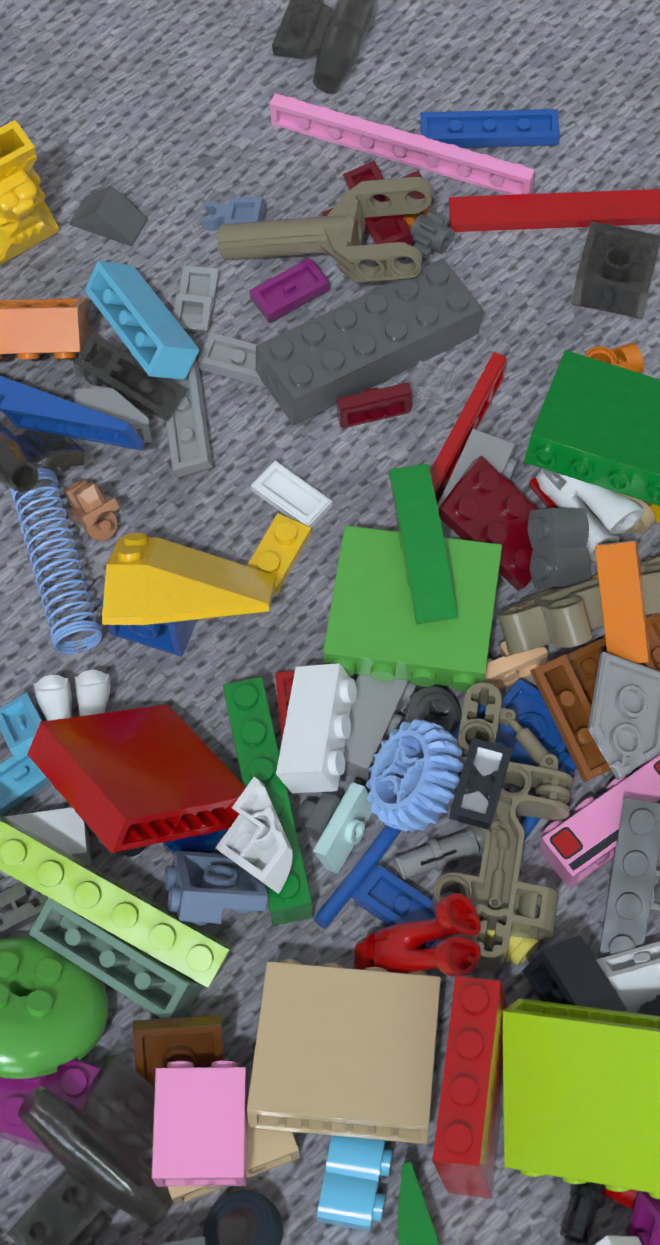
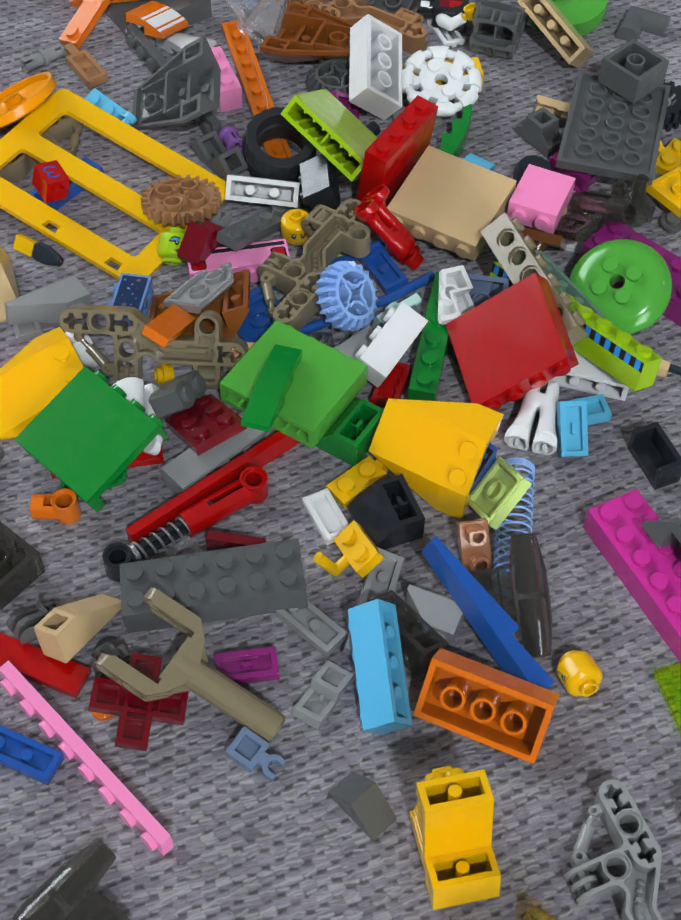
camera: 160 degrees left, 10 degrees down
black piece [449,737,513,830] -> none
none -> dark grey arm [6,600,56,645]
none -> tan slope [33,594,121,663]
none -> piece [102,466,268,582]
none -> yellow head [281,209,310,246]
none -> yellow plate [313,520,384,578]
none -> green slope [316,398,384,466]
none -> black slope [348,474,425,550]
none -> yellowish green tile [468,457,532,530]
none -> dark tan brick [480,212,588,346]

